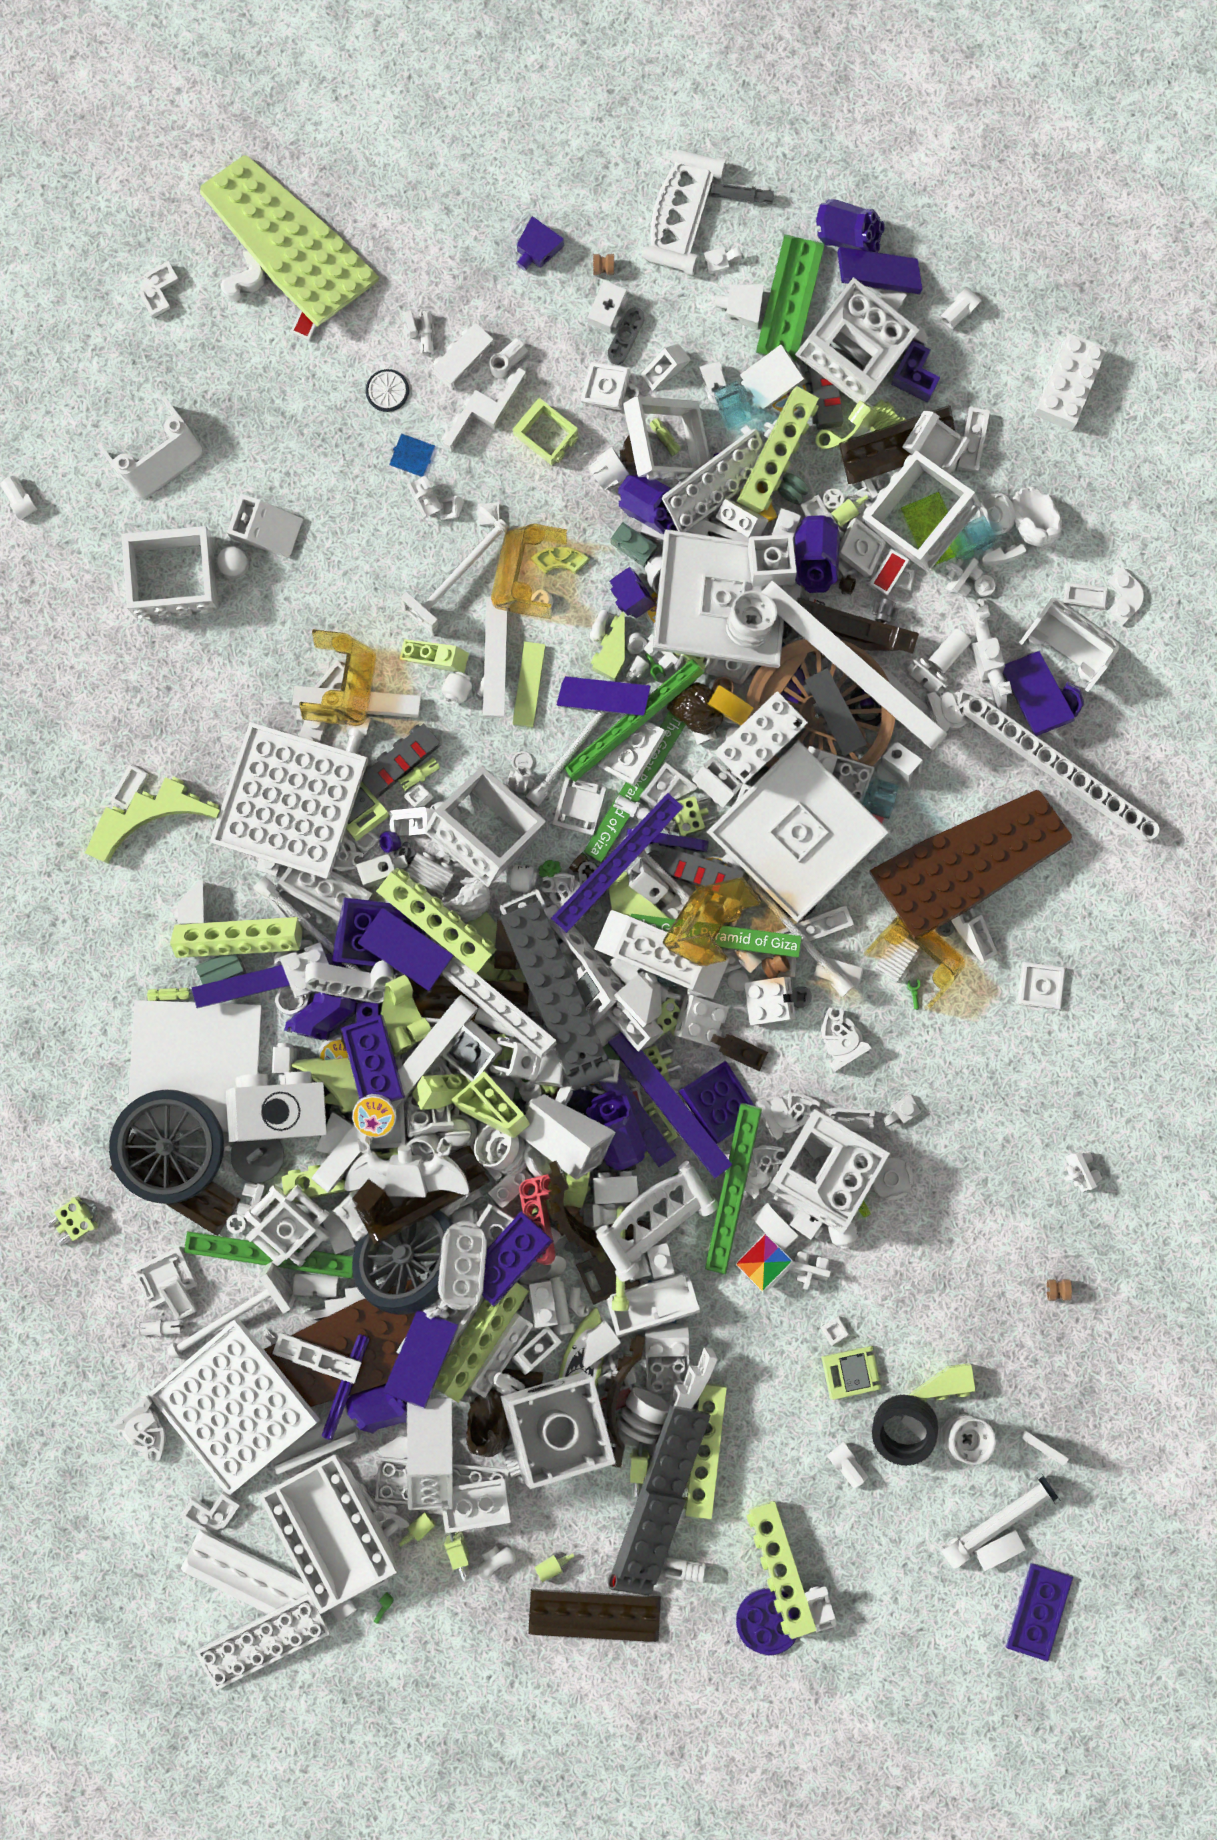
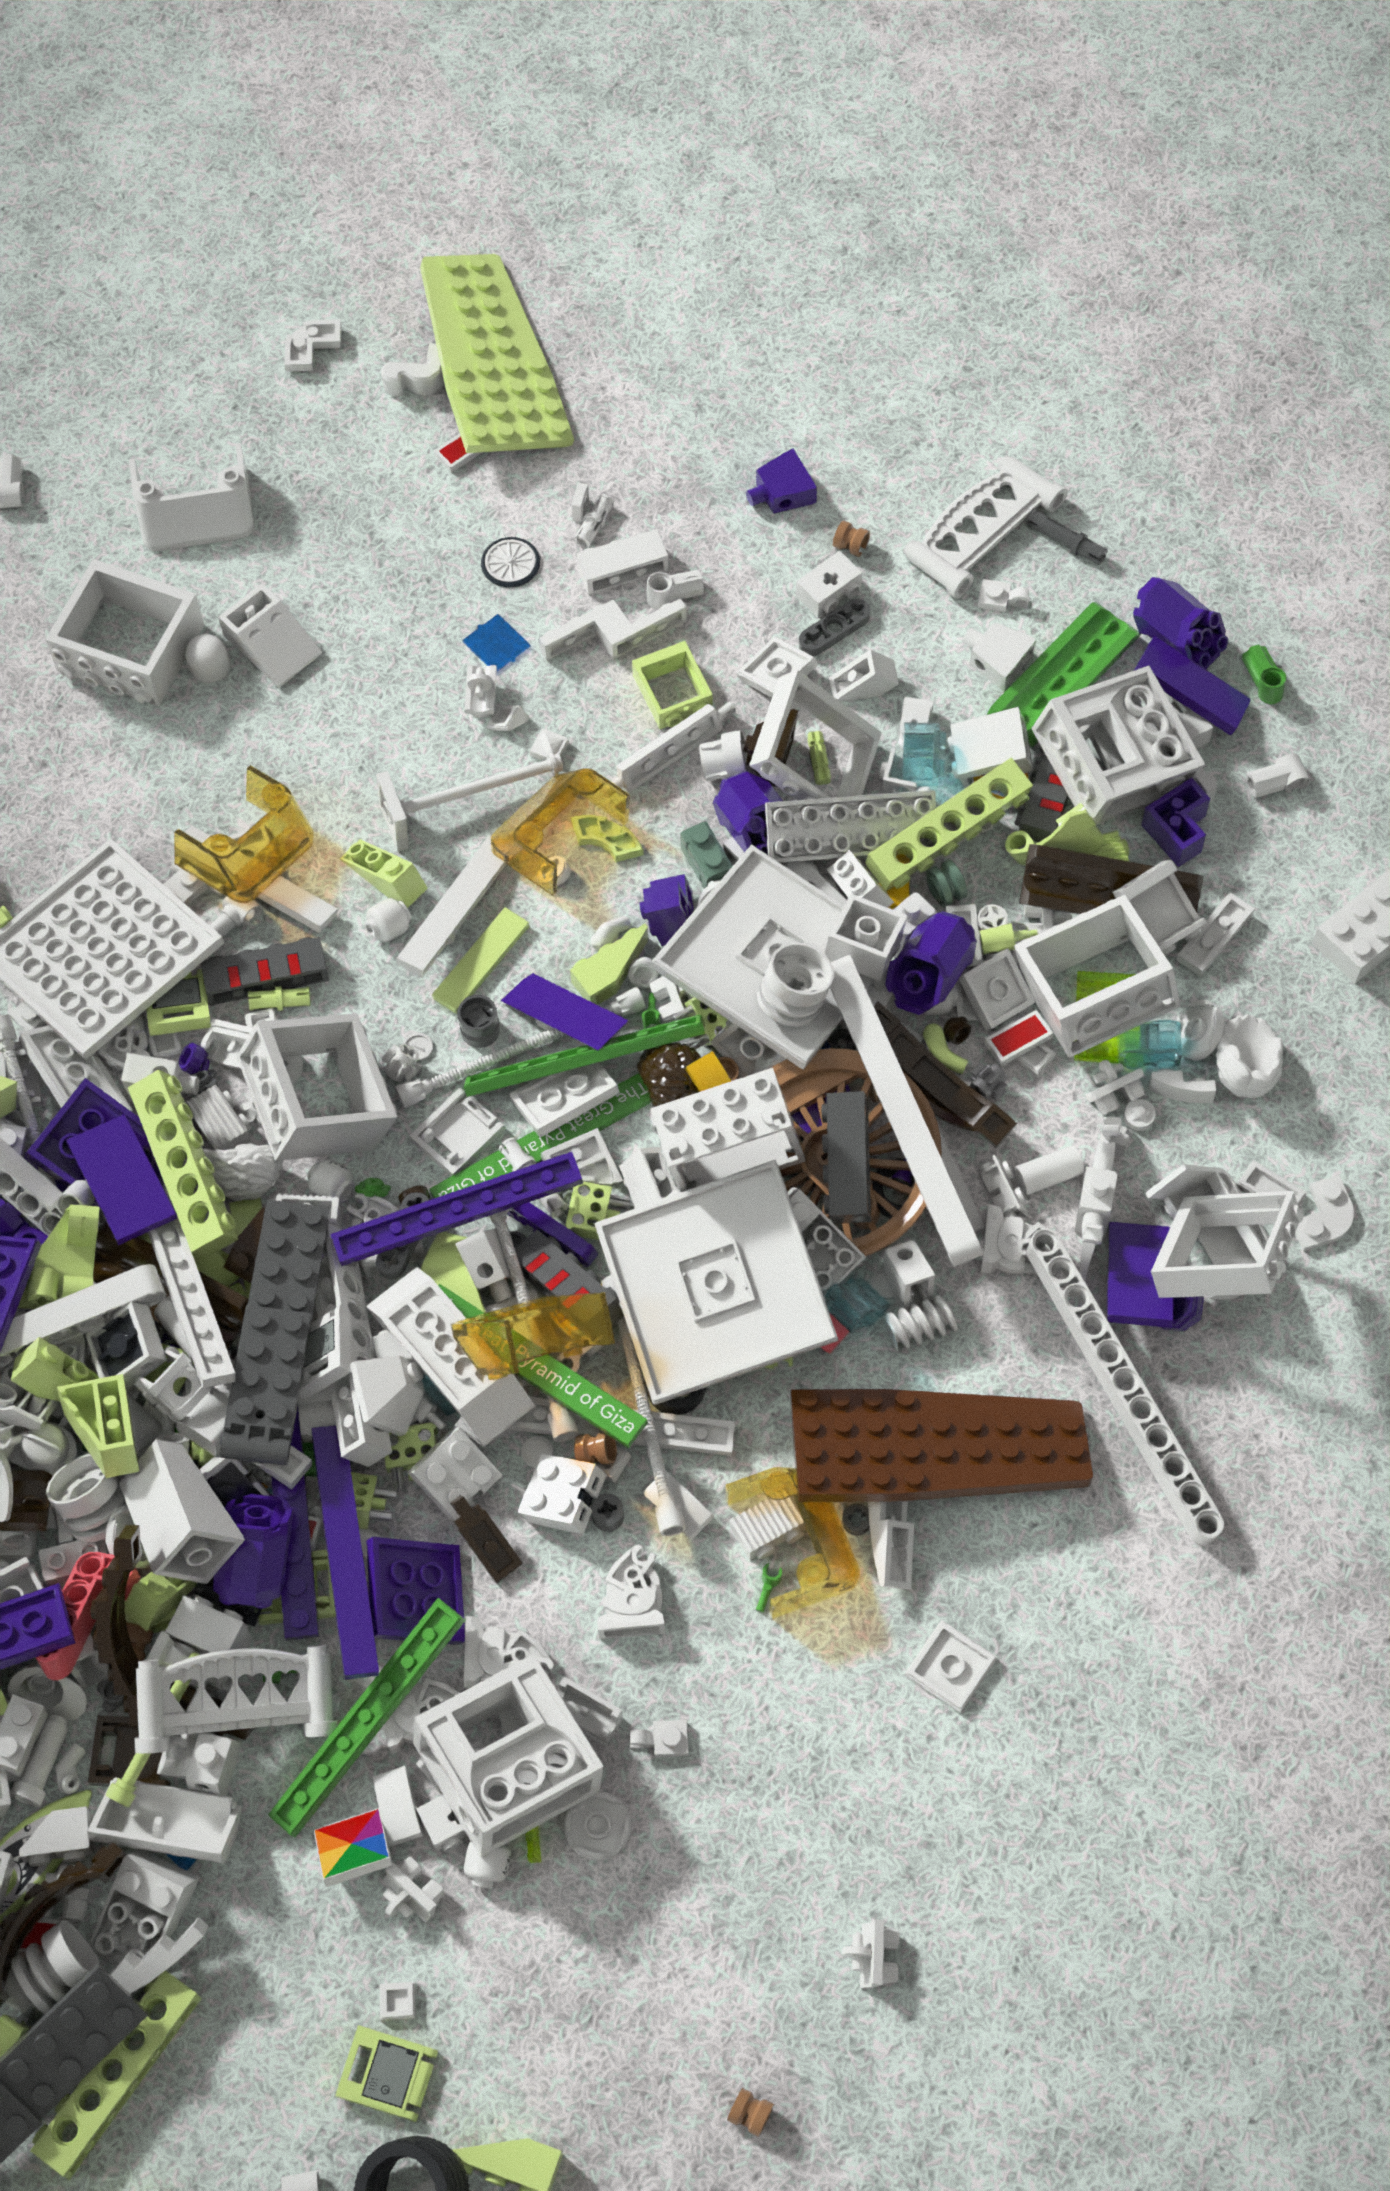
camera: 25 degrees right, 20 degrees down
none -> dark grey wheel [457,995,500,1048]
none -> white plate [603,701,736,796]
none -> white bracket [879,748,917,794]
none -> white piece [886,1295,958,1352]
none -> yellowish green arm [923,1023,968,1074]
none -> white window [1151,1191,1303,1298]
none -> bright green piece [1242,644,1286,704]

